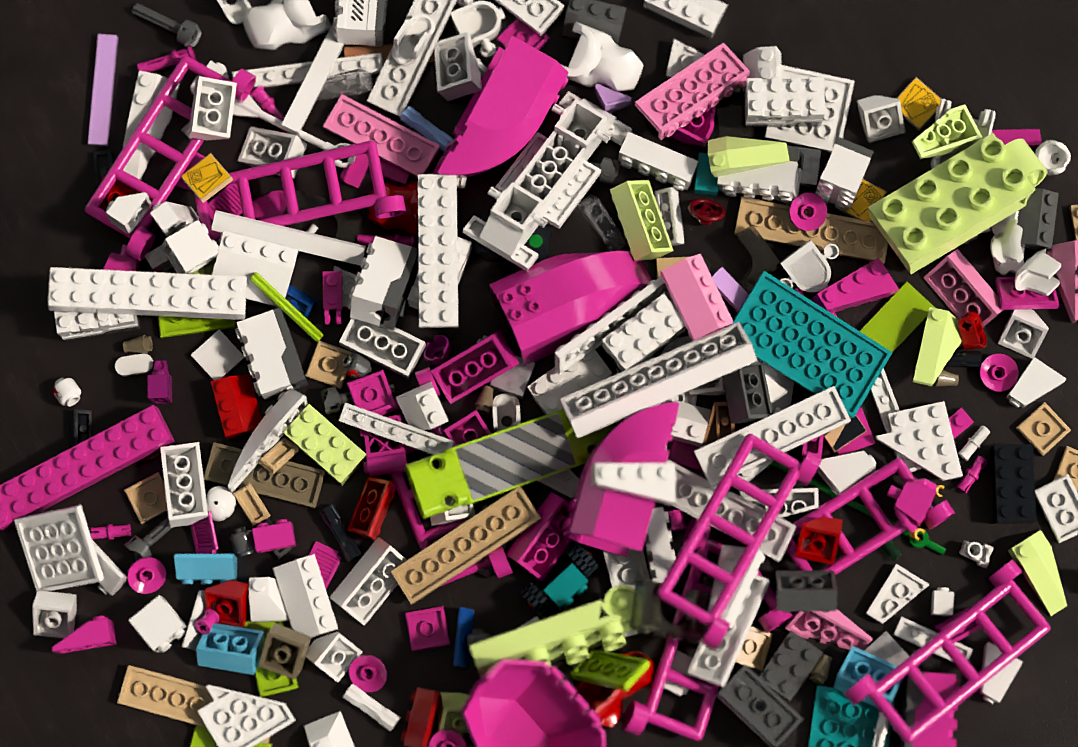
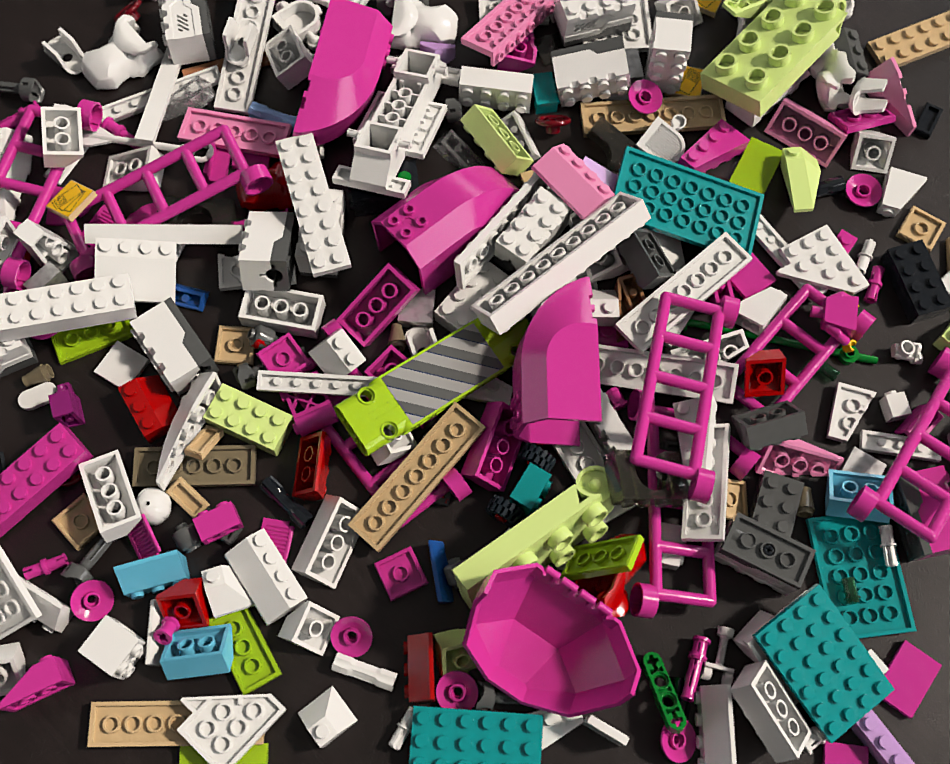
camera: 20 degrees left, 10 degrees down
white brick [161,220,219,274] -> none
lime axle [249,272,323,342] -> none
dark tan brick [258,623,311,680] -> none
dark pink hinge [323,271,343,324] -> none
magenta hair [424,335,452,365] -> none
white wedge [592,463,676,505] -> none
yellowish green wedge [708,136,790,177] -> none
black tile [824,415,867,453] -> none
dark tan cone [933,370,959,387] -> none
red piece [958,311,987,350] -> none

